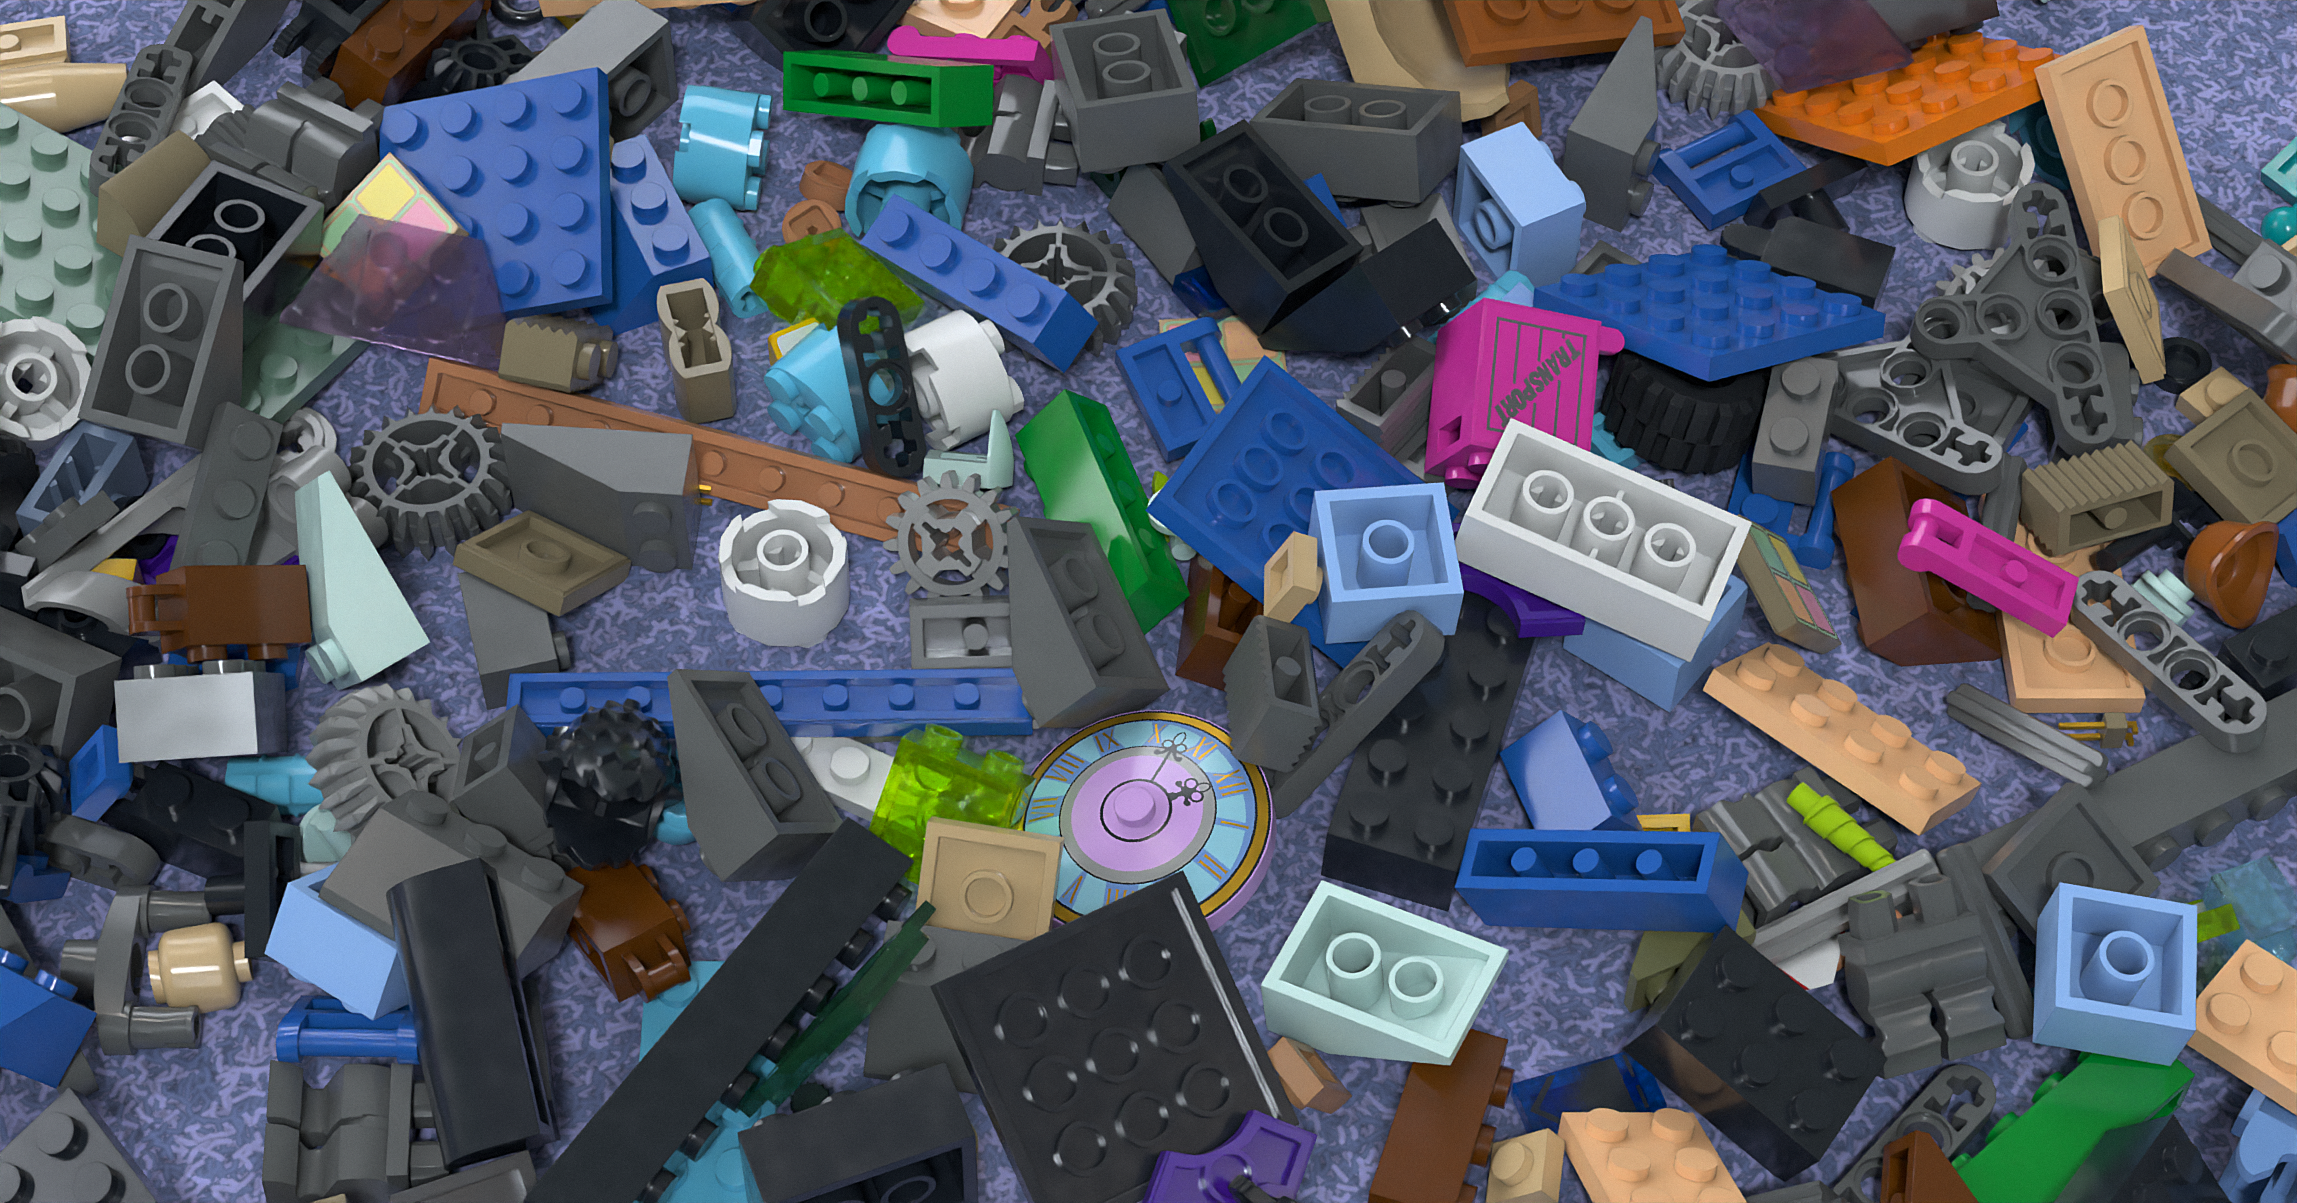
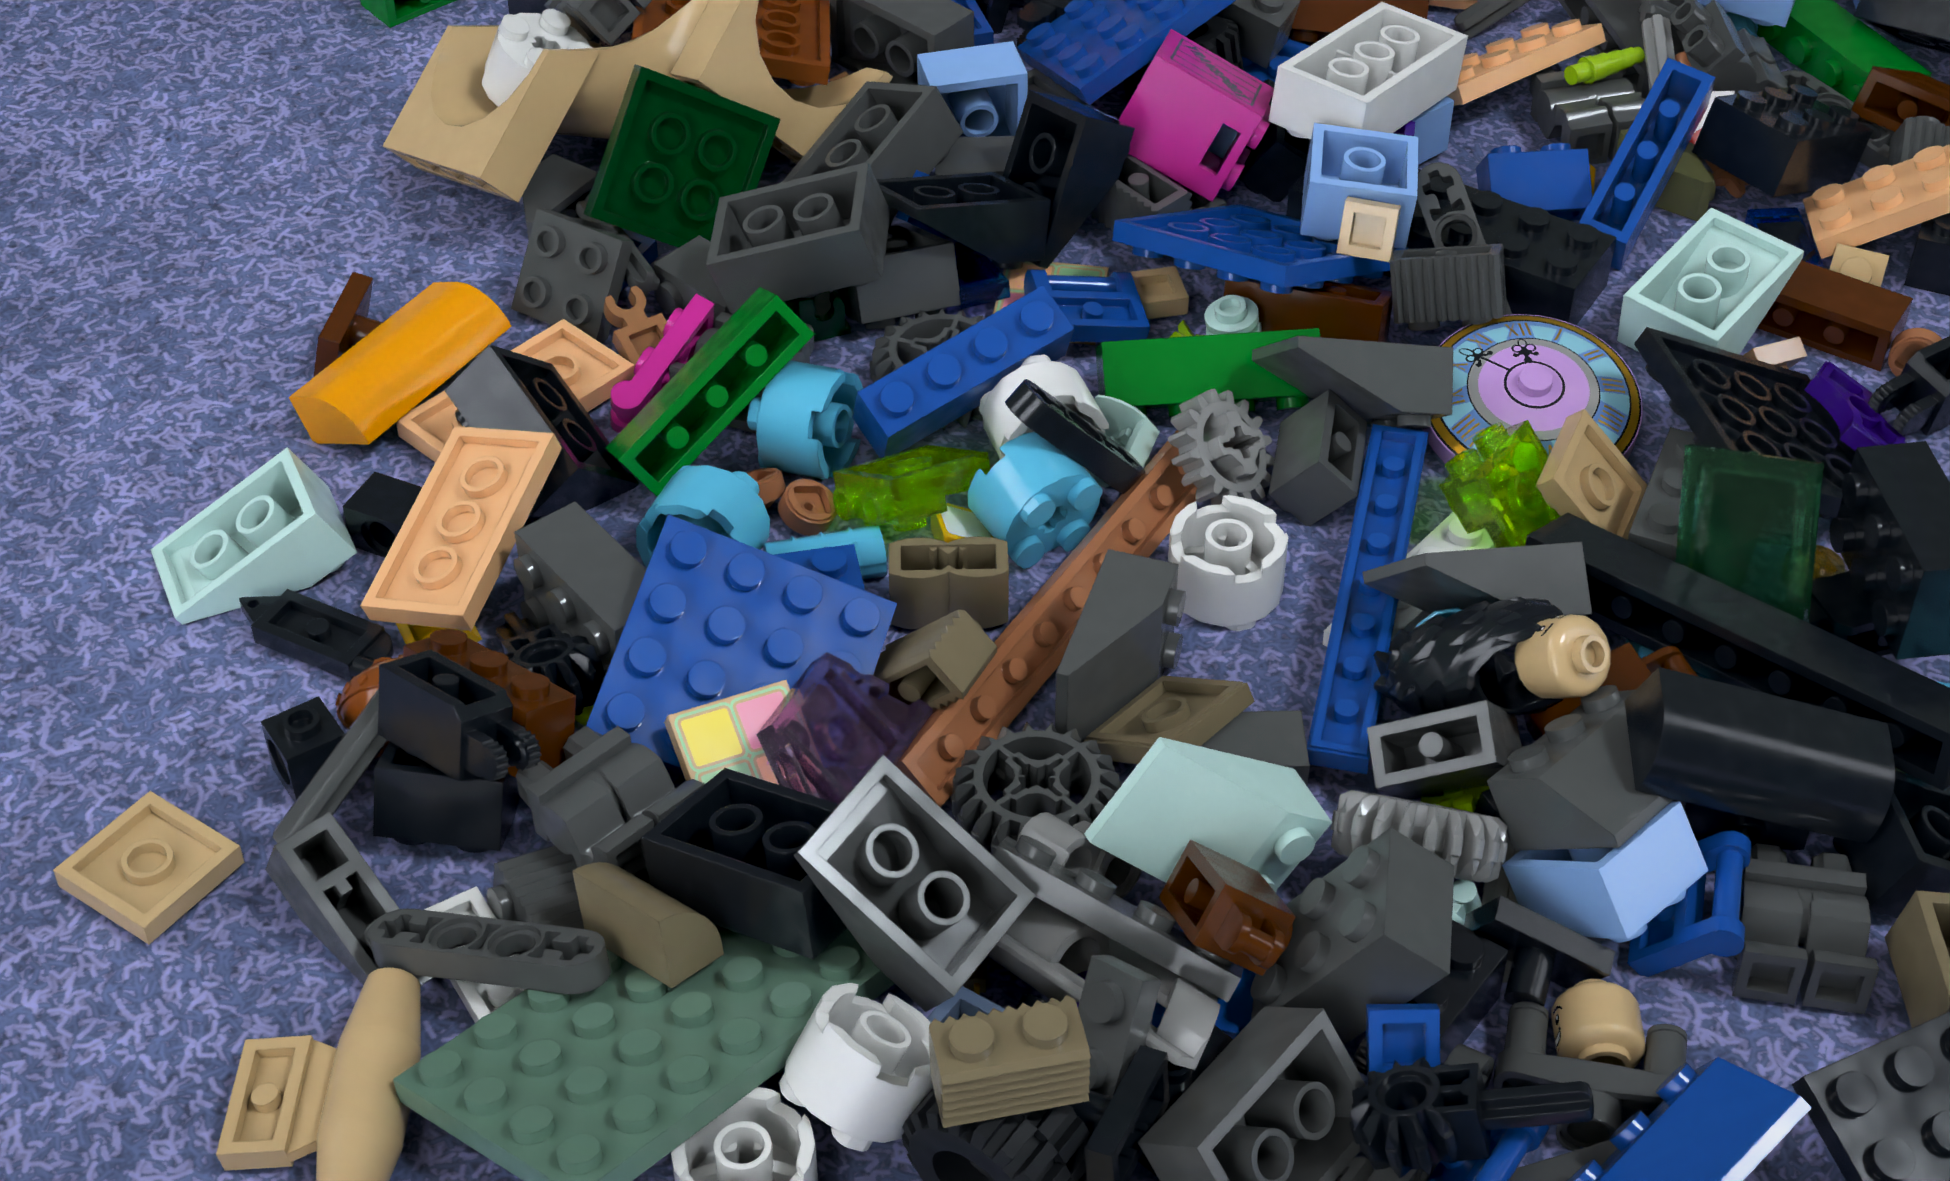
camera: 75 degrees left, 10 degrees down
none -> tan head [1514,614,1611,699]

